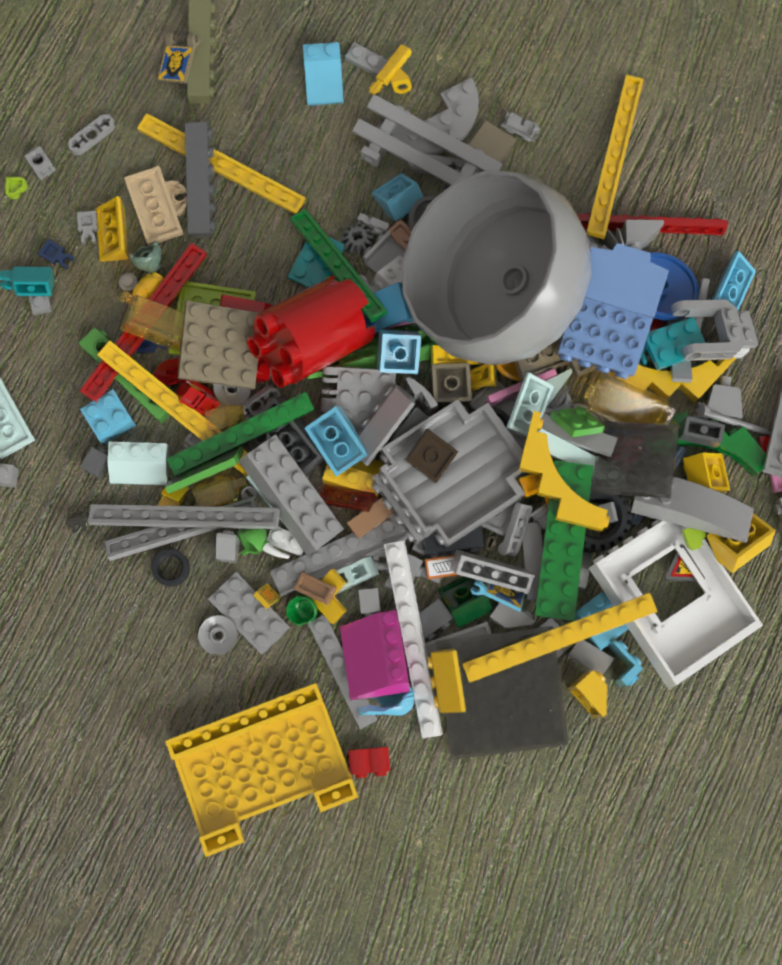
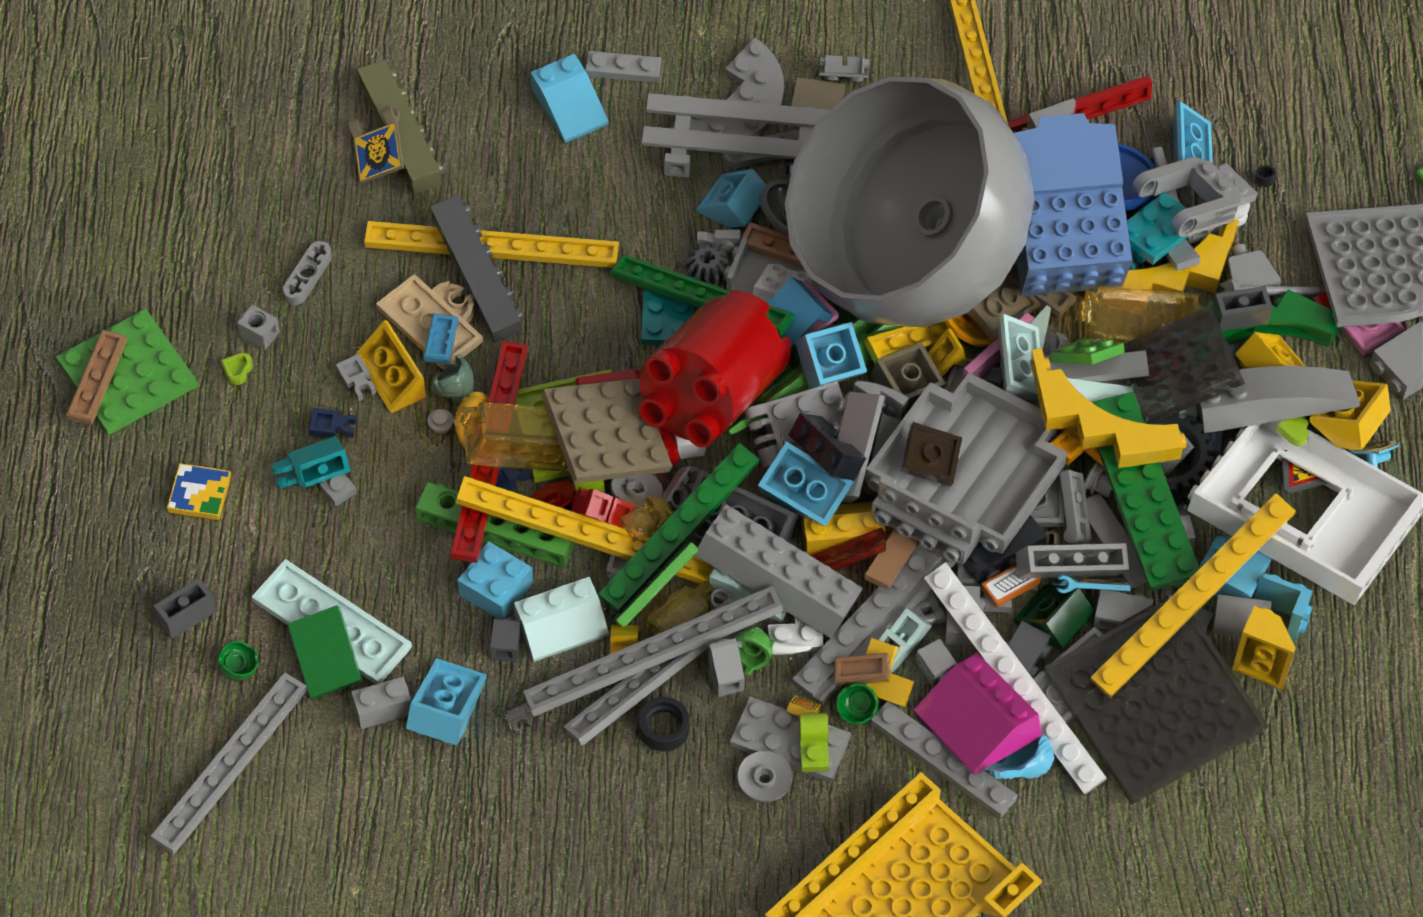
camera: 20 degrees left, 20 degrees down
red brick [349,747,391,778] -> none
yellow piece [369,44,412,95] -> none
yellow slope [427,648,466,713] -> none
none -> medium azure slope [406,658,487,745]
none -> dark azure plate [424,313,459,365]
none -> black arch [789,413,866,481]
none -> lime plate [799,713,829,772]
none -> black hinge [1256,165,1276,187]
none -> shield [1344,439,1400,468]

